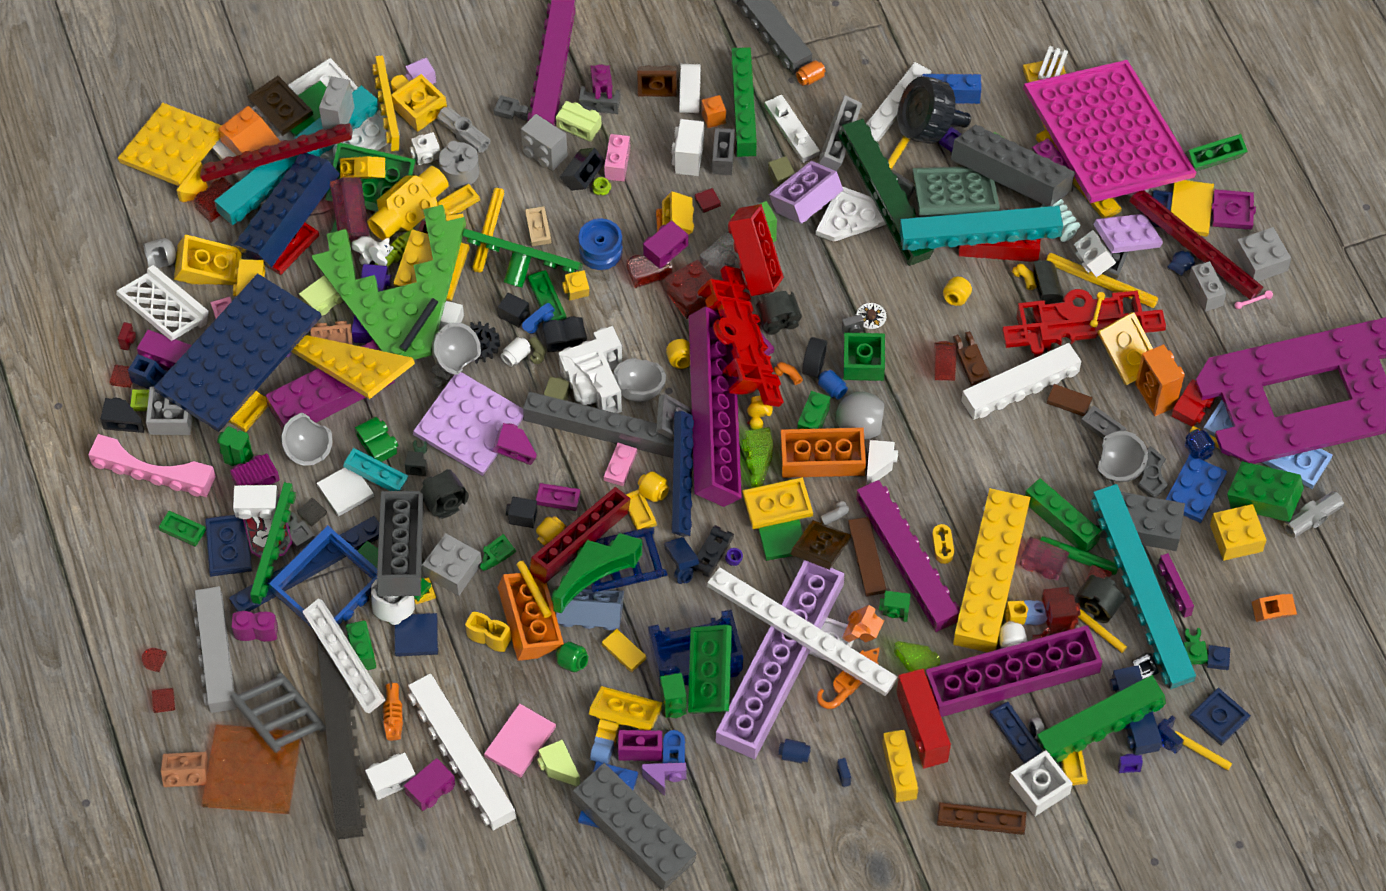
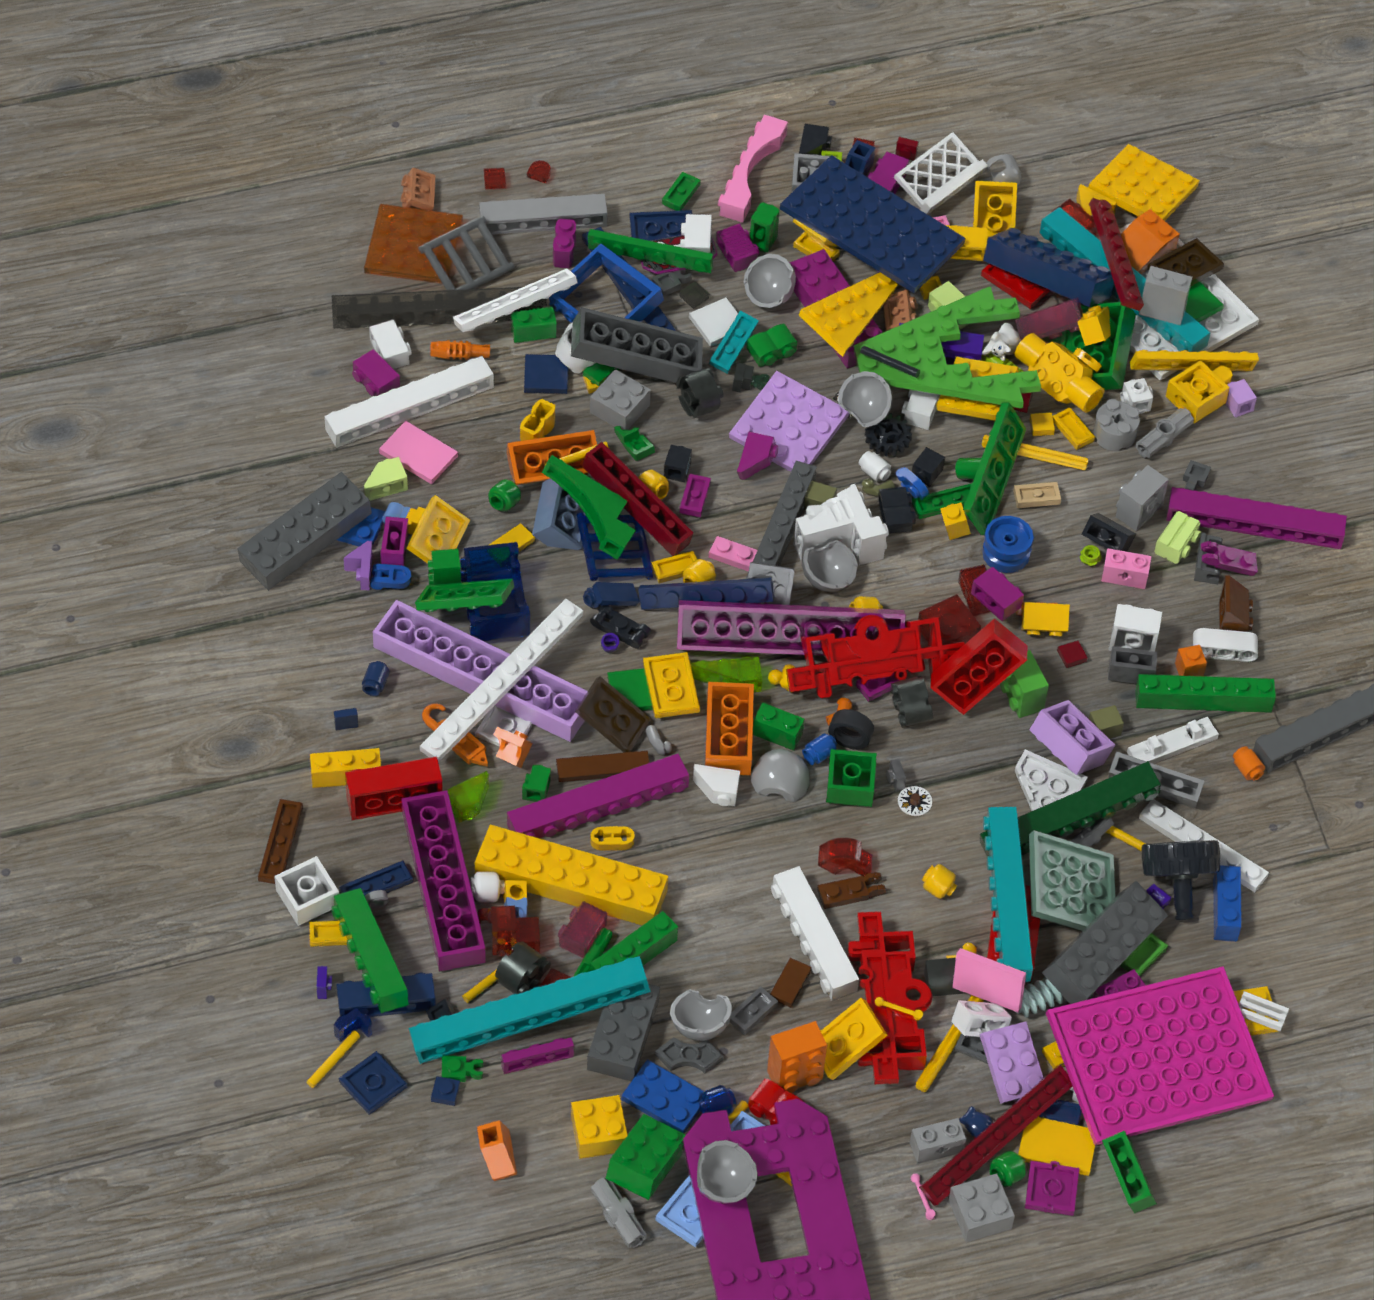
camera: 90 degrees right, 5 degrees down
none -> light grey cylinder [697,1140,757,1204]
none -> bright pink tile [953,948,1026,1012]
none -> green head [989,1151,1026,1187]
none -> yellow tile [1073,348,1102,372]

